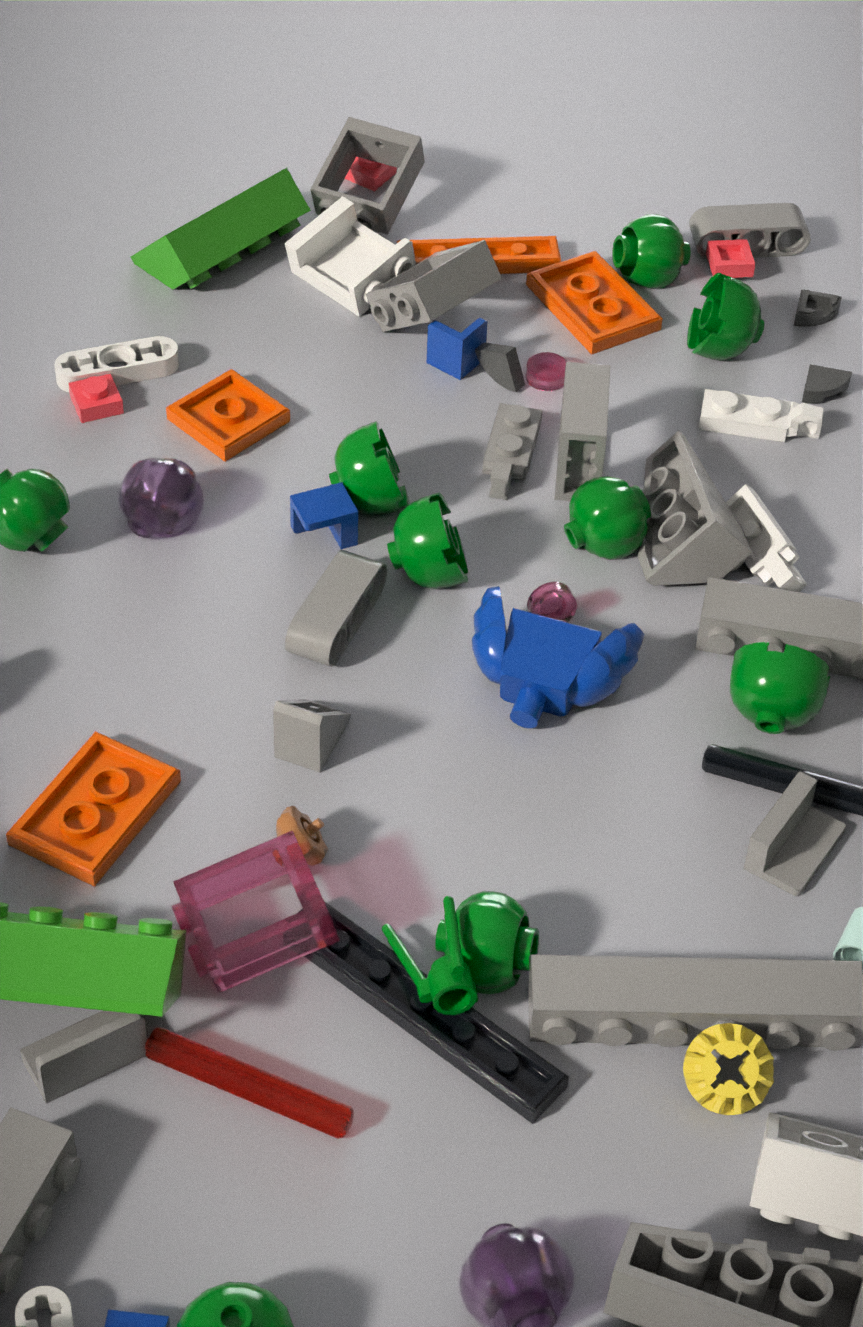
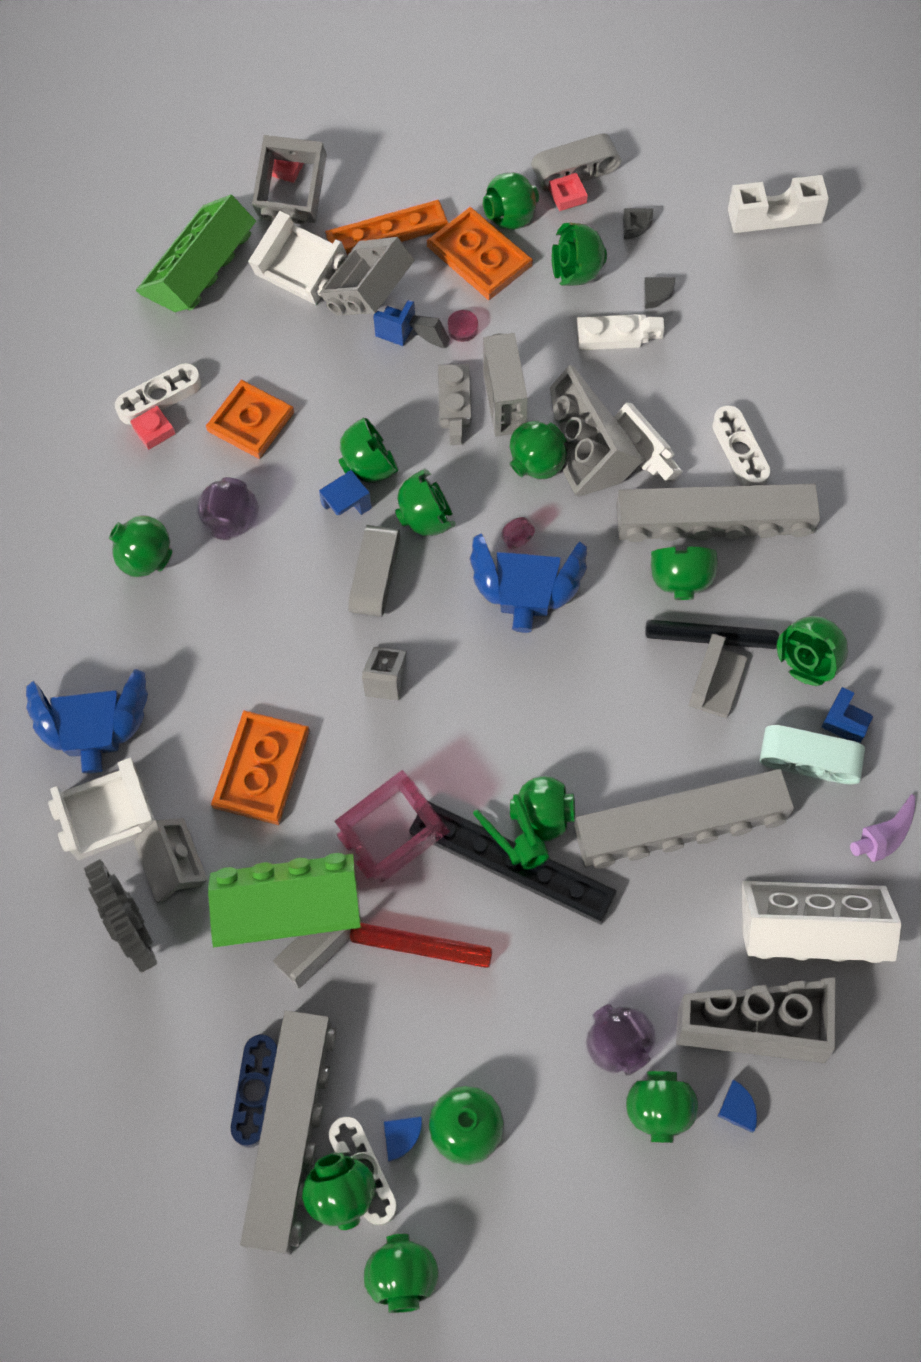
camera: 10 degrees left, 20 degrees up
medium nougat piece [270,806,328,866] -> none
light yellow gear [683,1023,774,1115] -> none

